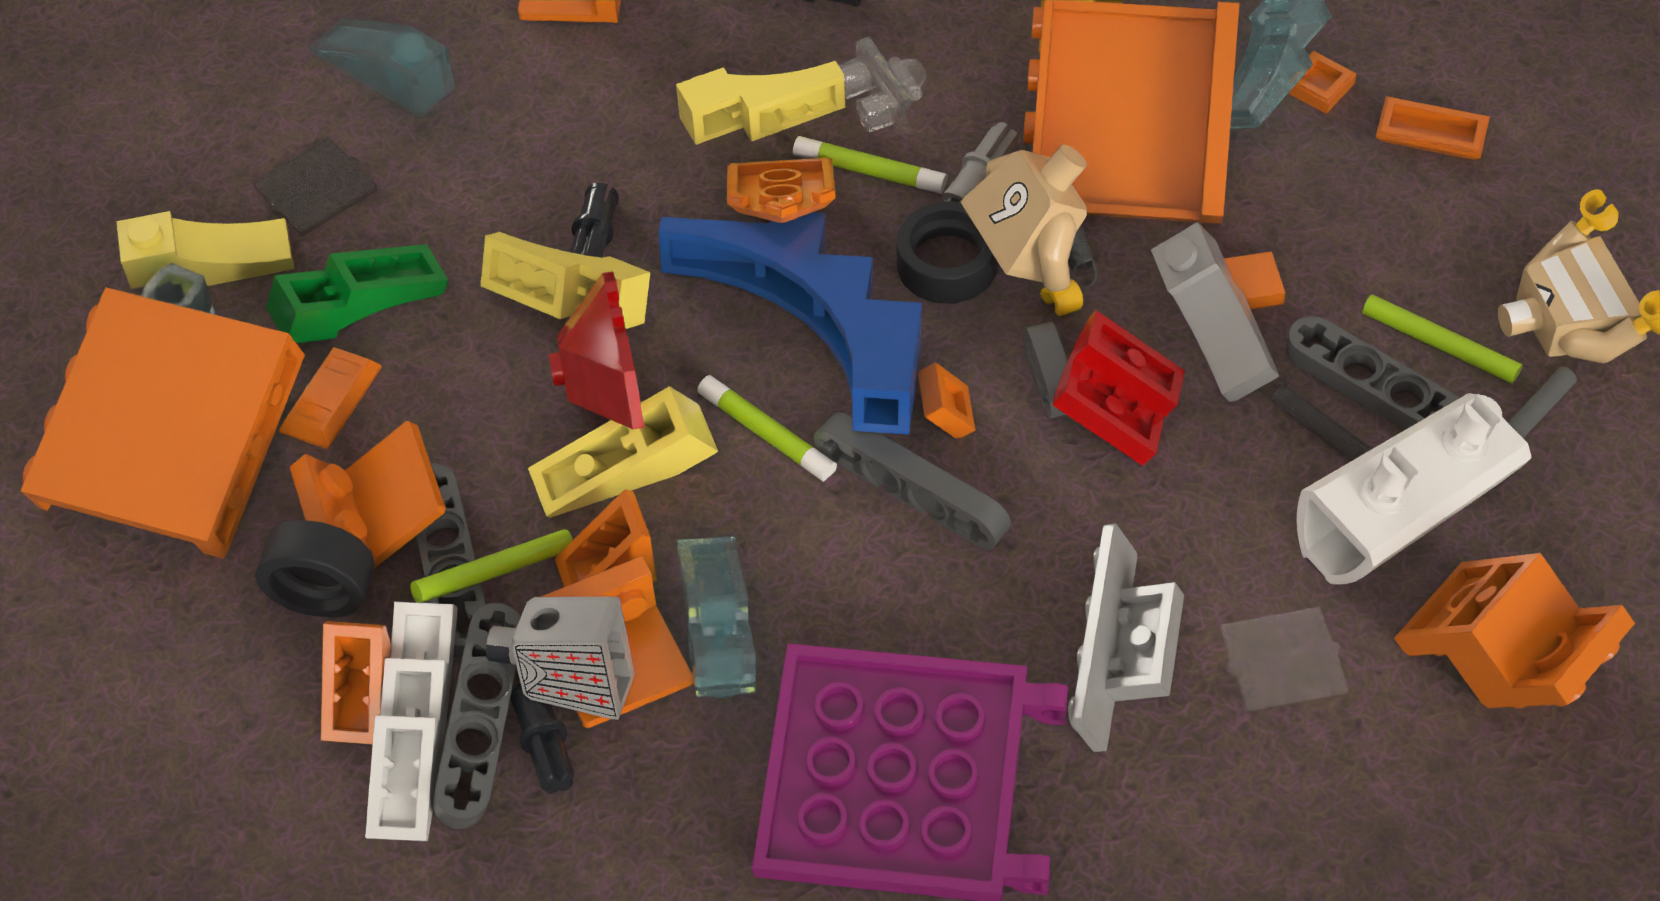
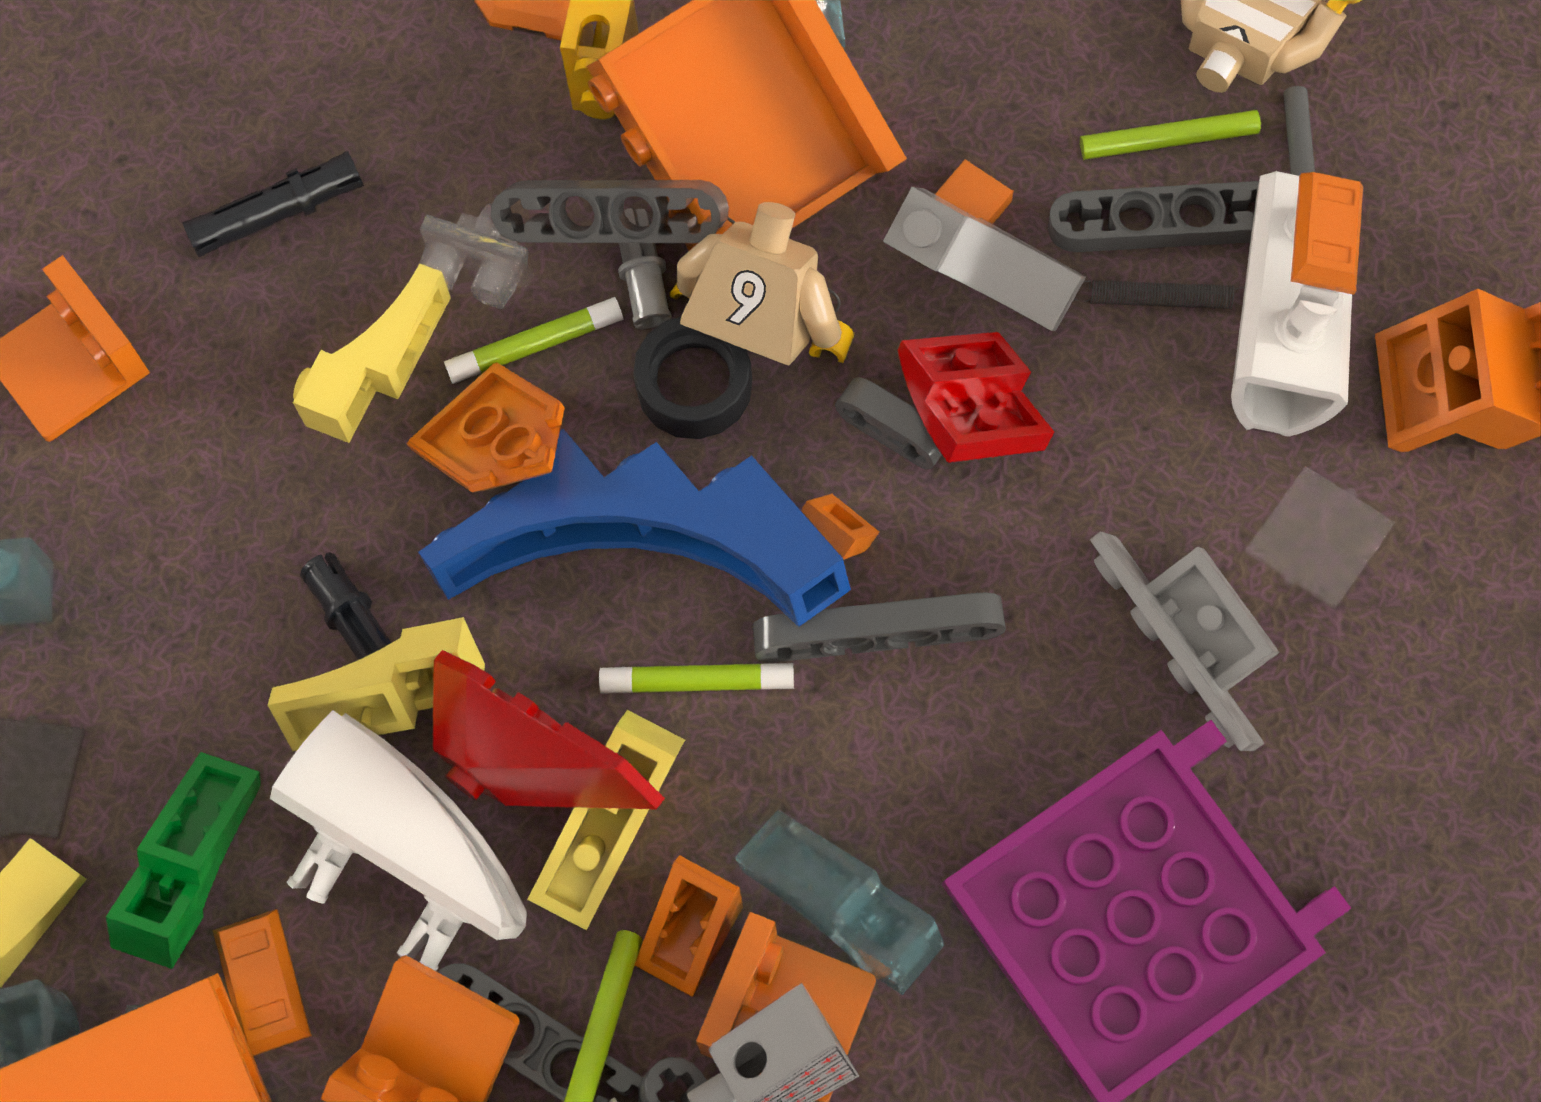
camera: 40 degrees left, 15 degrees up
none -> white piece [270,710,527,971]
none -> dark grey beam [491,180,729,243]
none -> orange tile [1291,172,1363,295]

